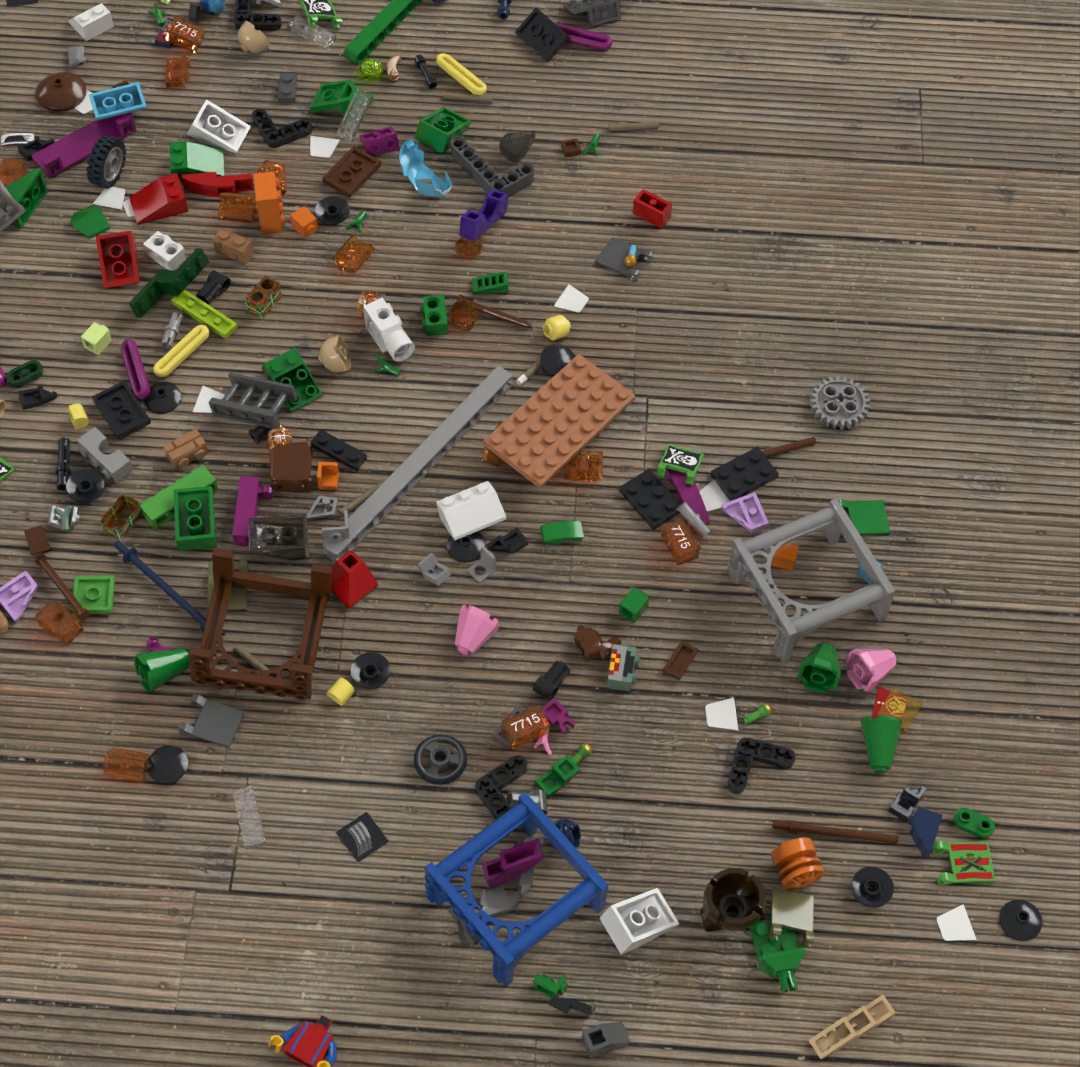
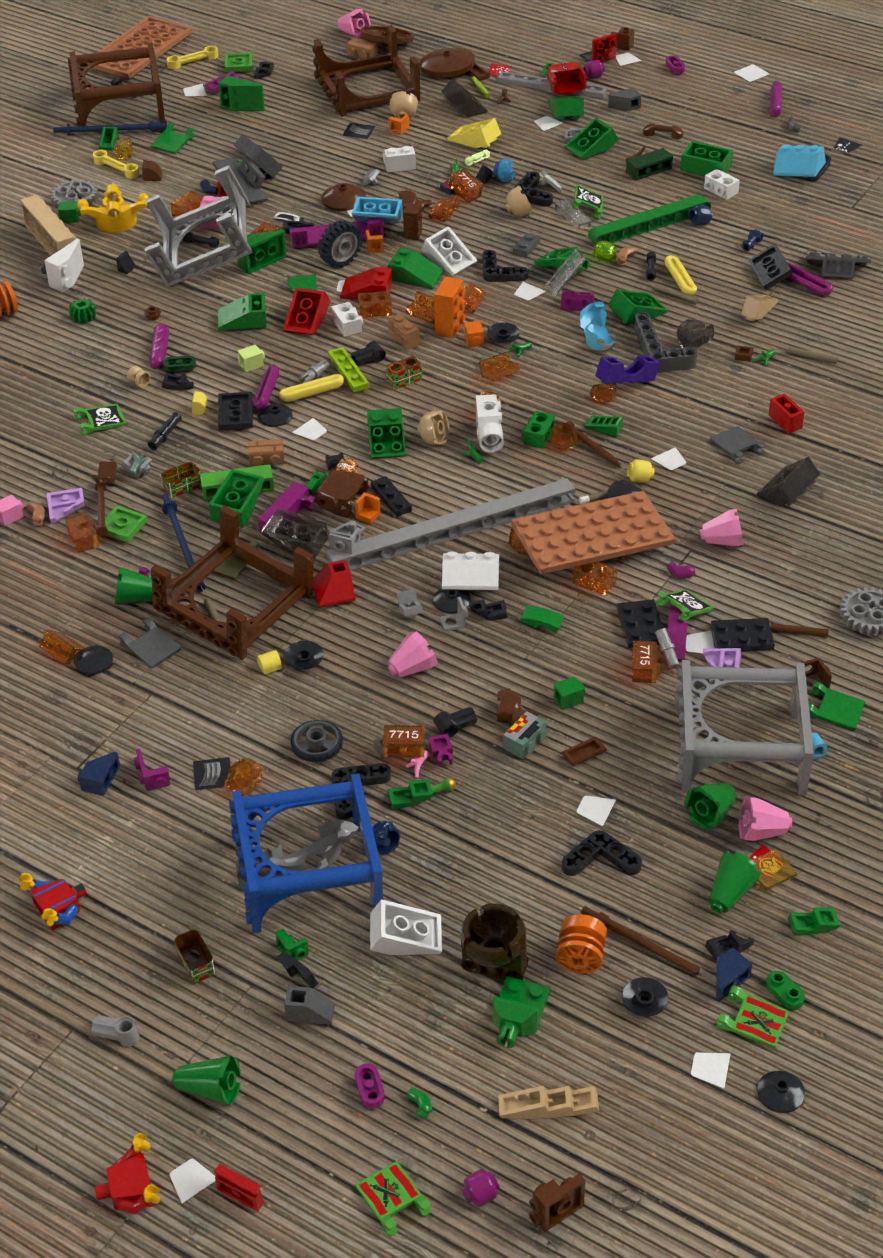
camera: 30 degrees right, 15 degrees down
black dish [66,469,105,503] -> none
light grey arch [77,427,133,483] -> none
white sticker [93,187,125,210] -> none
dark green bracket [128,248,209,318] -> none
red slope [182,172,254,198] -> none
dark grey fence [208,372,298,430] -> none
clear plate [232,786,266,850] -> none
reddish brown plate [322,146,381,198] -> none
magenta slope [482,838,544,889] -> none
dark grey piece [506,790,548,814] -> none
pearl gold piece [624,245,637,267] -> none
bright green piece [743,703,772,724] -> none
orange brick [769,543,799,571] -> none
olive flag [769,887,815,948] -> none
none -> dark blue slope [78,752,120,796]
none -> magenta bracket [134,749,171,791]
none -> reddish brown piece [174,930,215,984]
none -> green slope [218,293,267,331]
none -> clear orange hair [224,758,262,797]
none -> green bar [306,470,327,496]
none -> clear orange brick [358,291,392,318]
none -> orange panel [366,230,384,253]
none -> reddish brown animal [398,190,433,212]
none -> reddish brown brick [403,203,422,240]
none -> magenta arm [667,562,695,579]
none -> bright pink cone [699,509,744,546]
none -> tan slope [741,294,779,321]
none -> clear smoke slope [756,457,820,506]
none -> green slope [788,907,840,935]
none -> reddish brown bracket [802,658,832,688]

